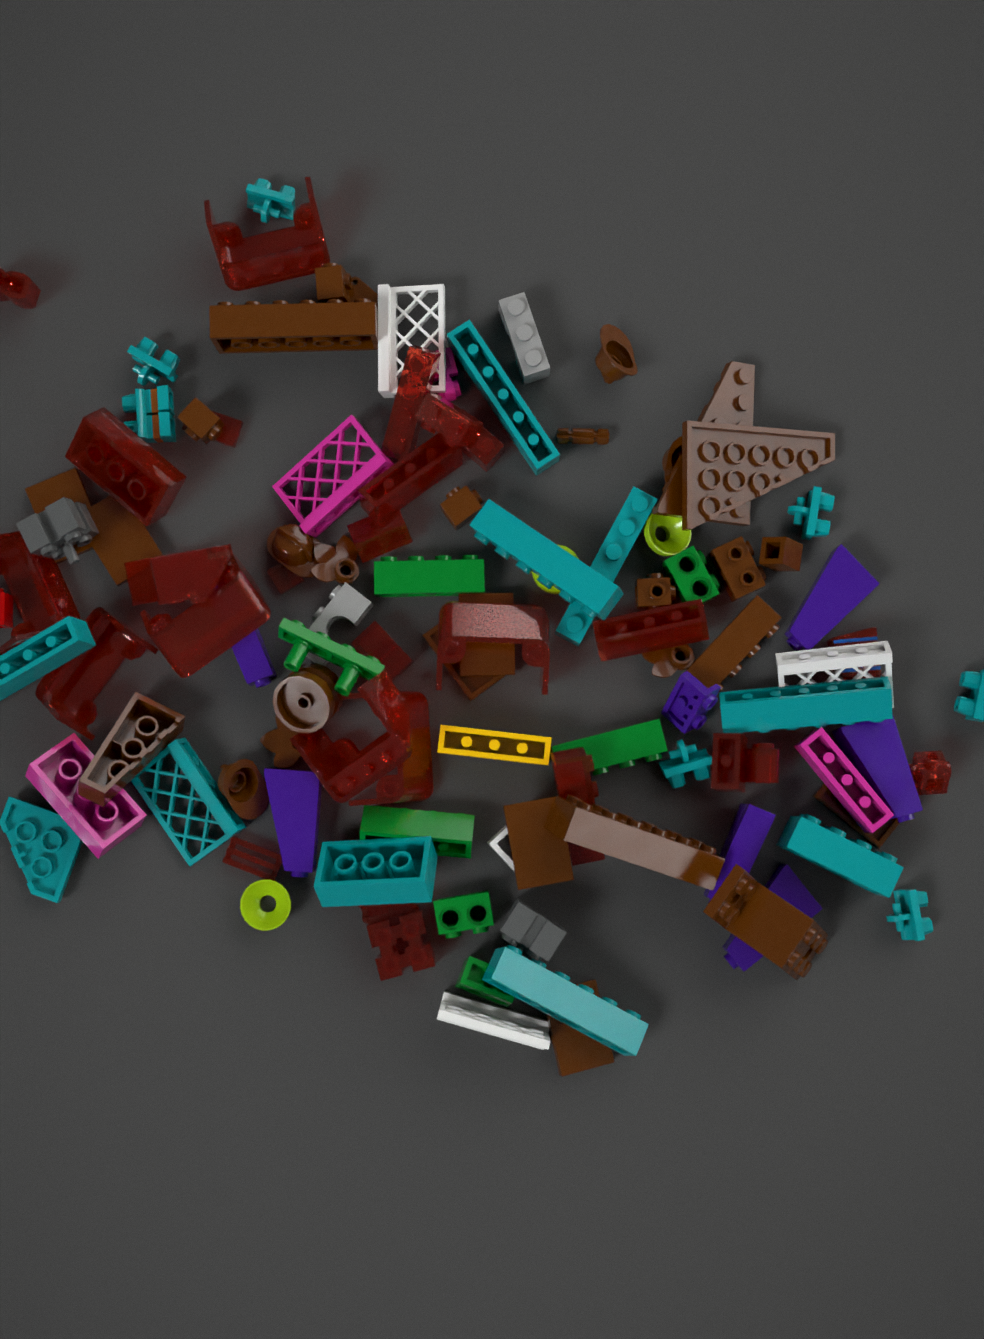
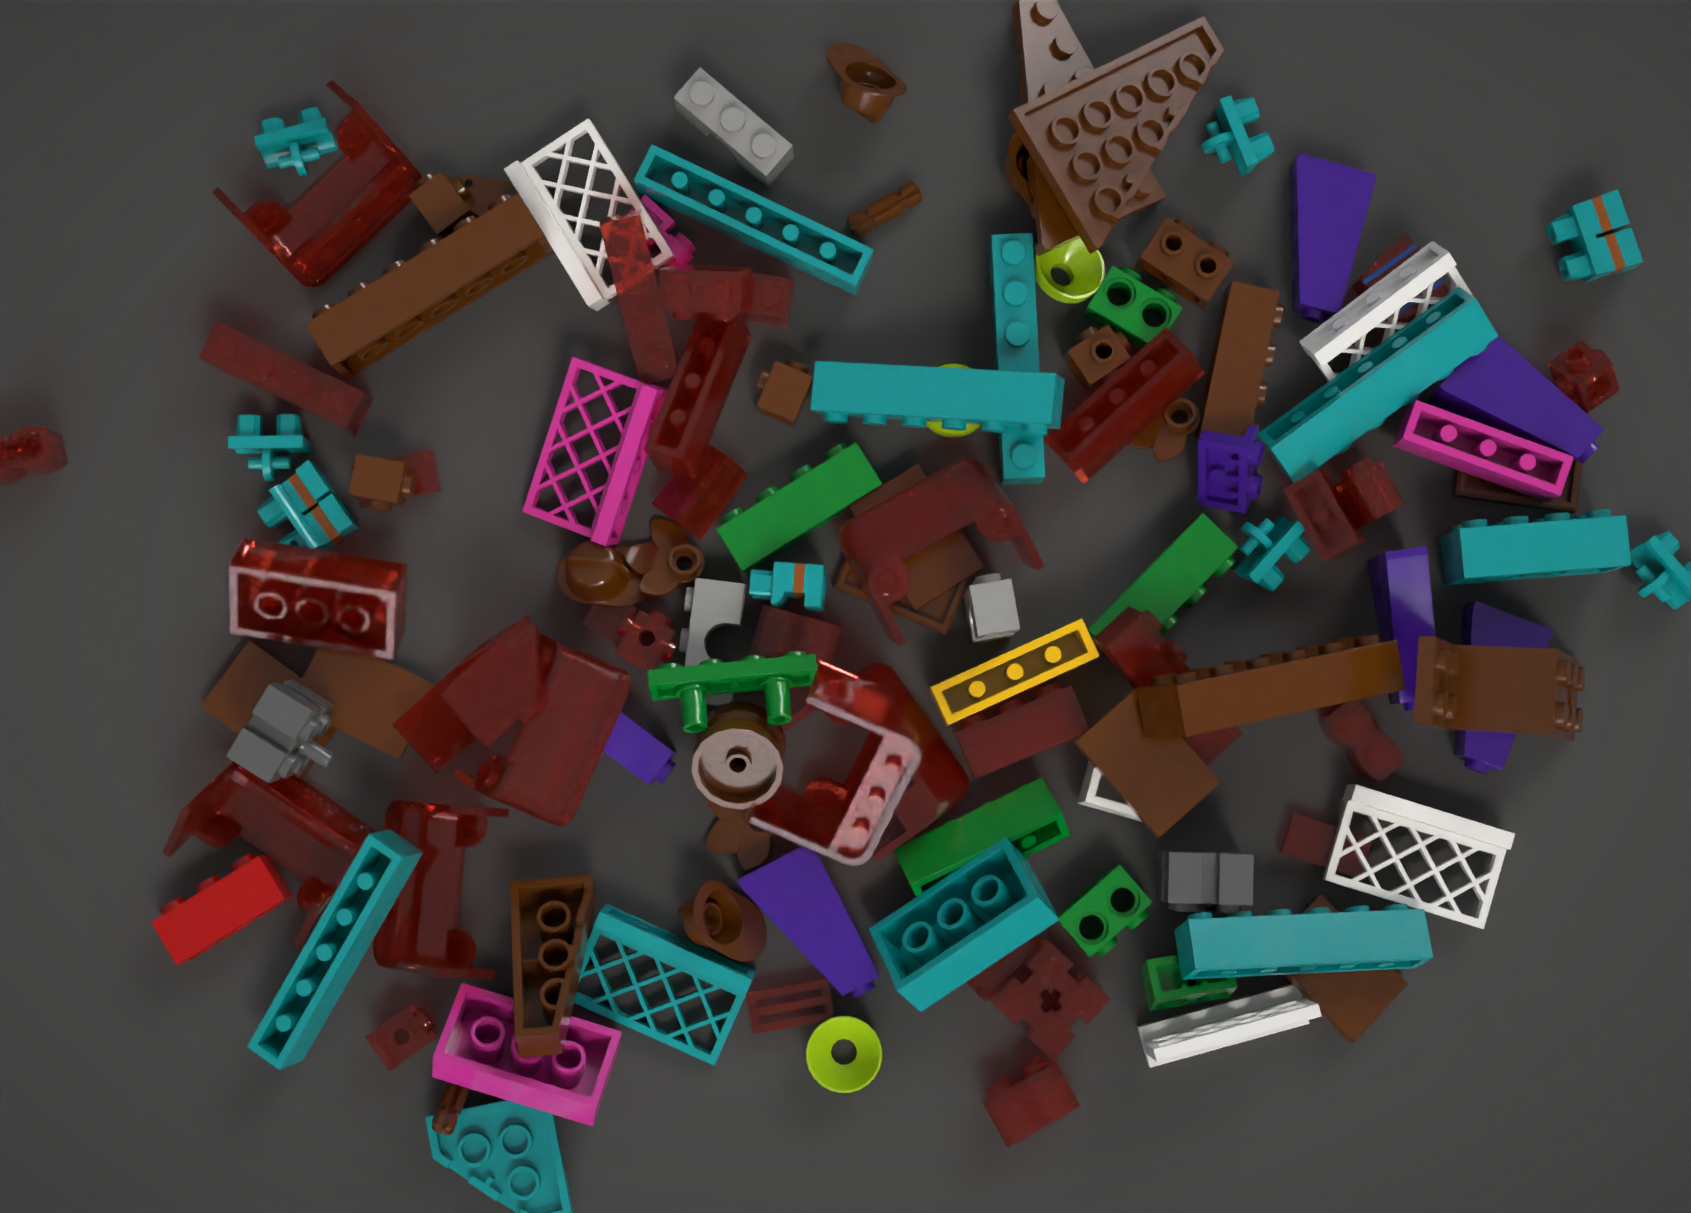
camera: 35 degrees left, 0 degrees up
reddish brown brick [759,537,803,571] -> none
none -> clear red brick [198,321,373,436]
none -> clear red brick [365,1004,437,1071]
none -> reddish brown axle [432,1082,470,1135]
none -> clear red brick [614,608,679,673]
none -> teal hips [749,562,827,613]
none -> clear red brick [954,682,1089,779]
none -> light grey arch [963,573,1020,644]
none -> clear red brick [981,1057,1080,1147]
none -> clear red tile [1279,813,1373,877]
none -> clear red brick [1319,700,1404,782]
none -> white fence [1322,784,1515,929]

